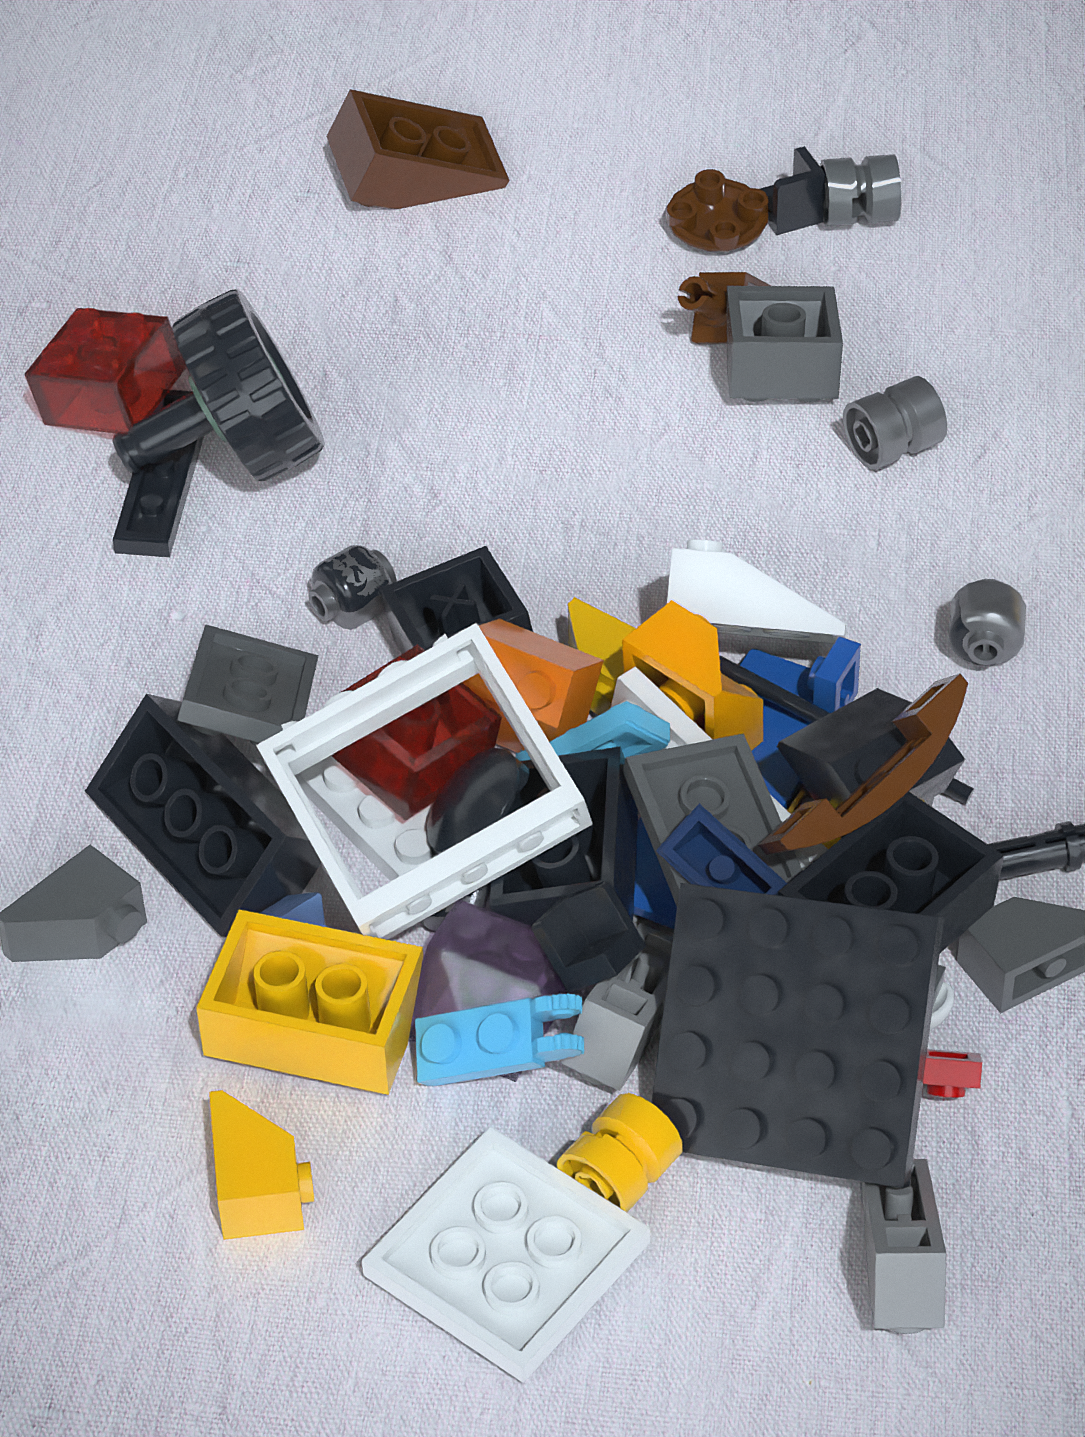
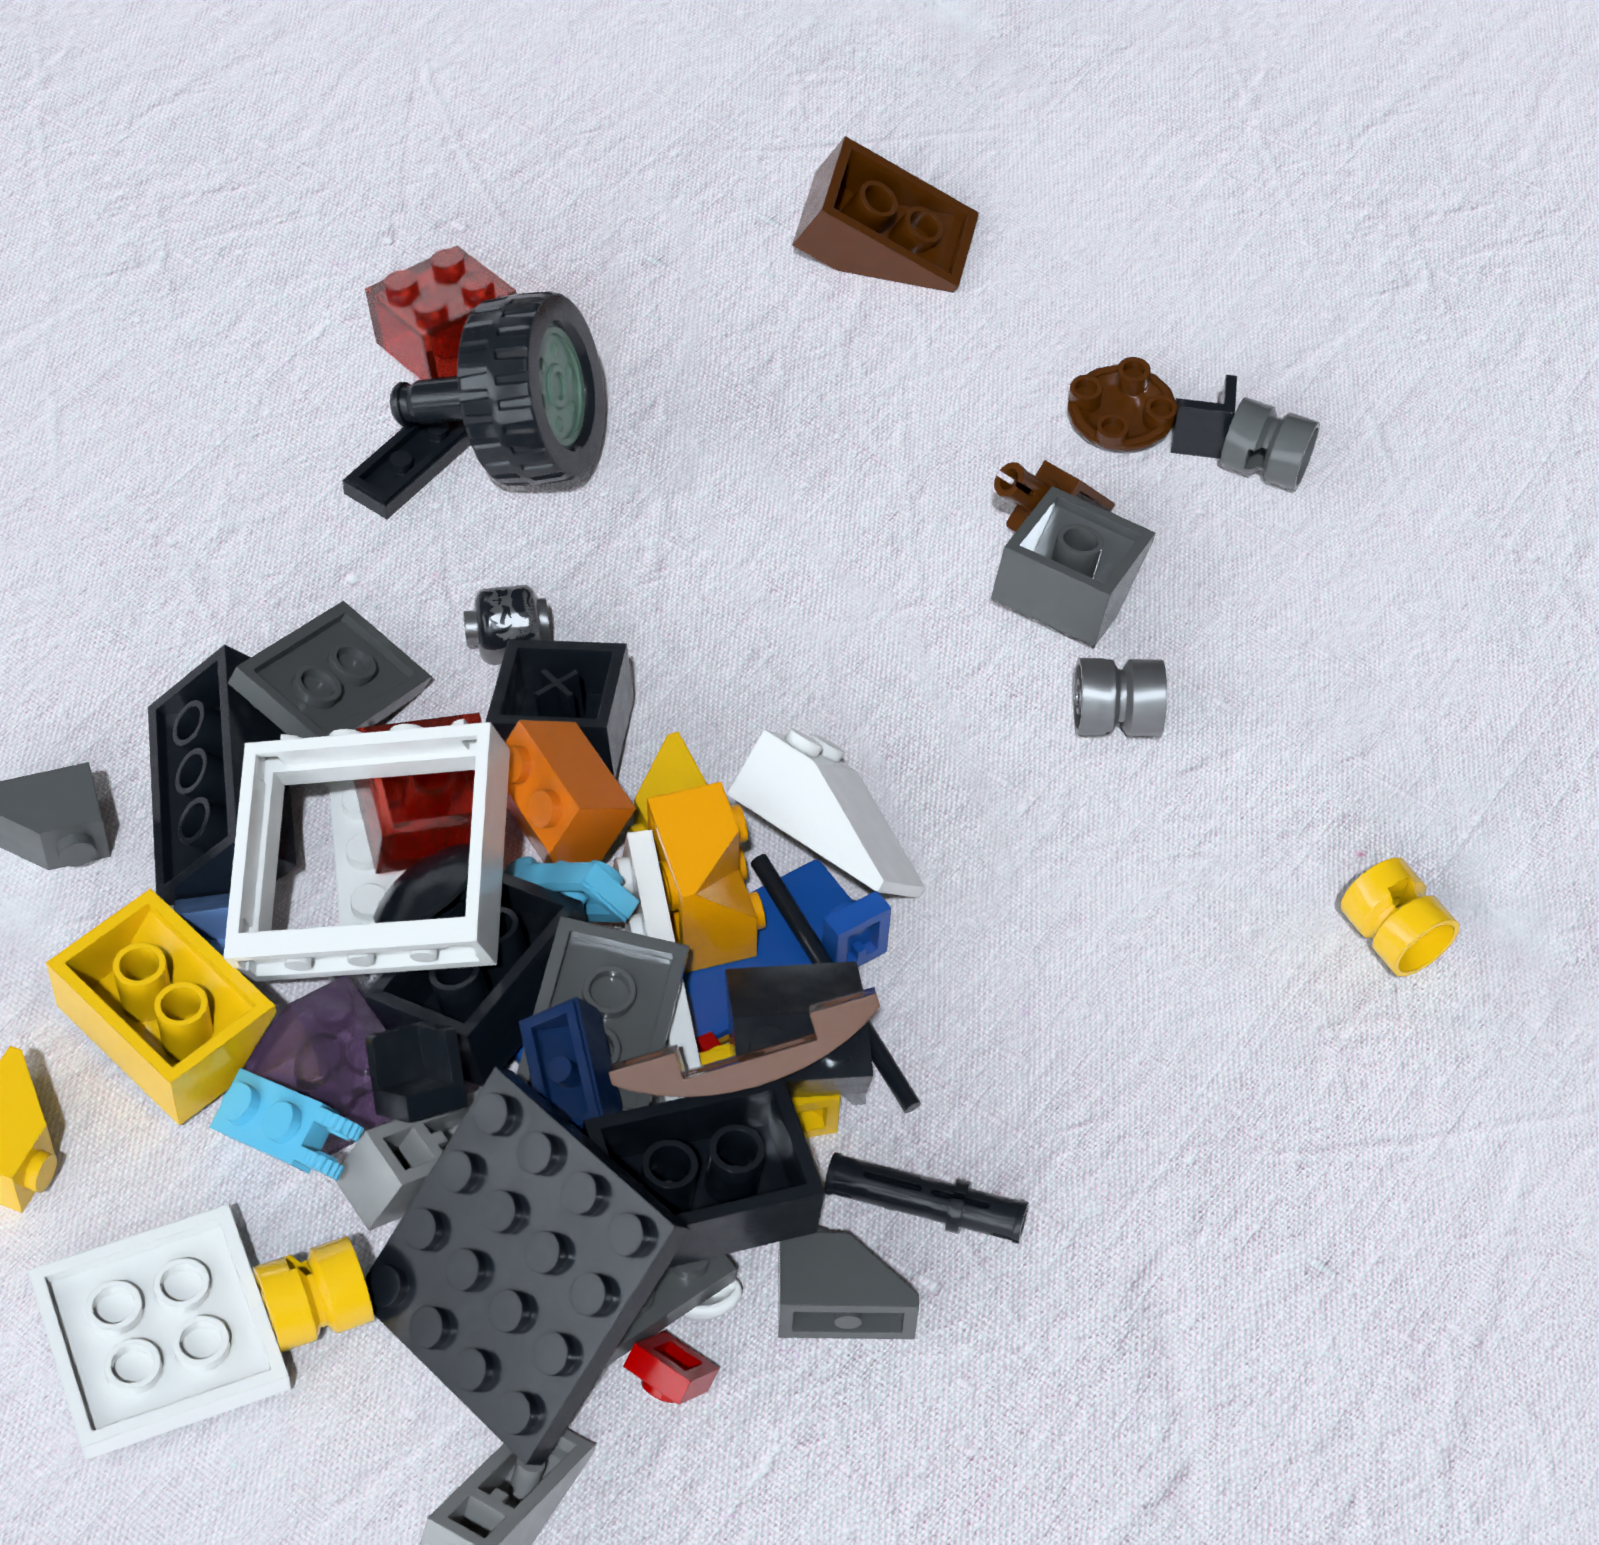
camera: 25 degrees right, 5 degrees up
flat silver head [949,579,1026,666] -> none

